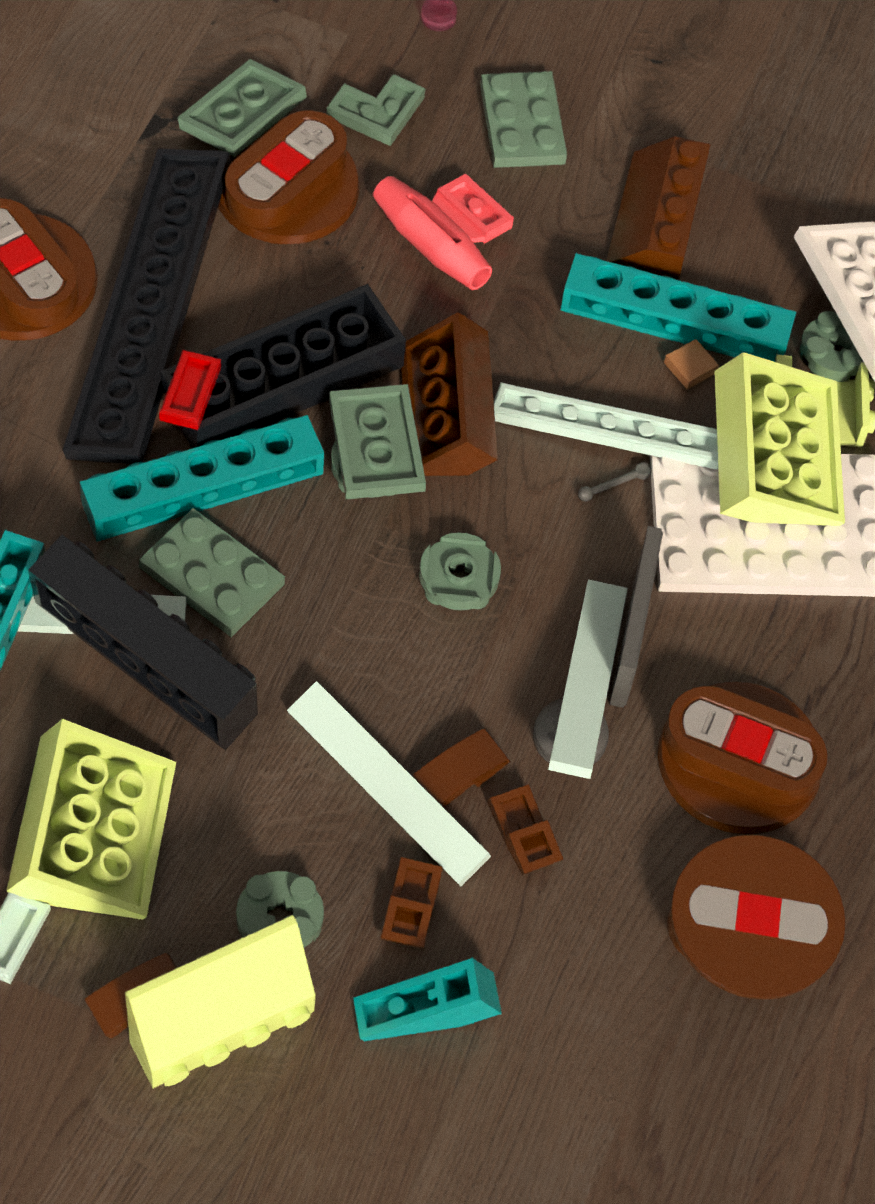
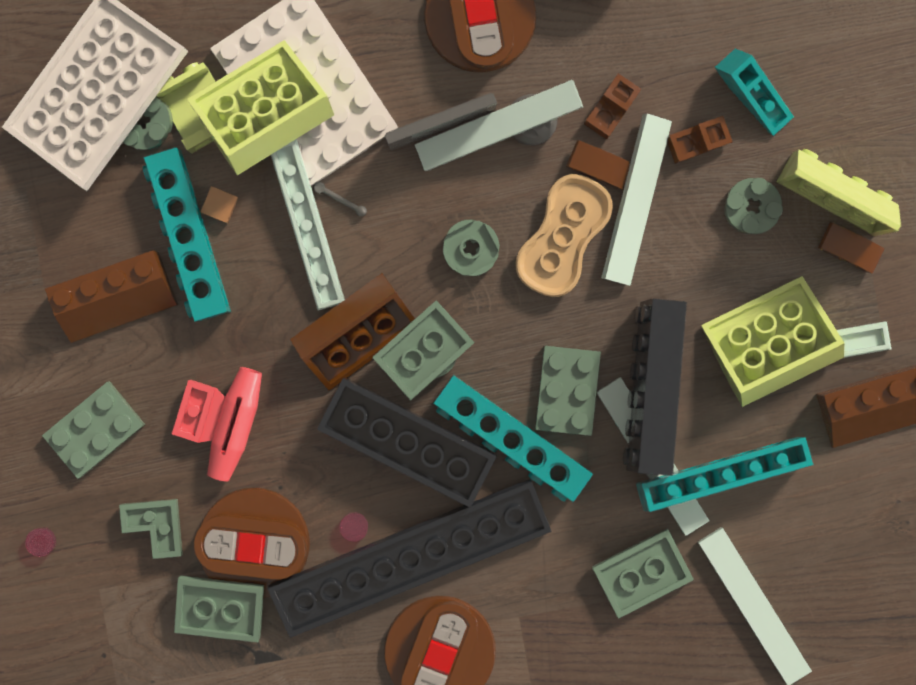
camera: 115 degrees left, 30 degrees up
red tile [159,350,221,430] -> none
none -> clear pink tile [340,512,368,542]
none -> tan plate [516,174,612,297]

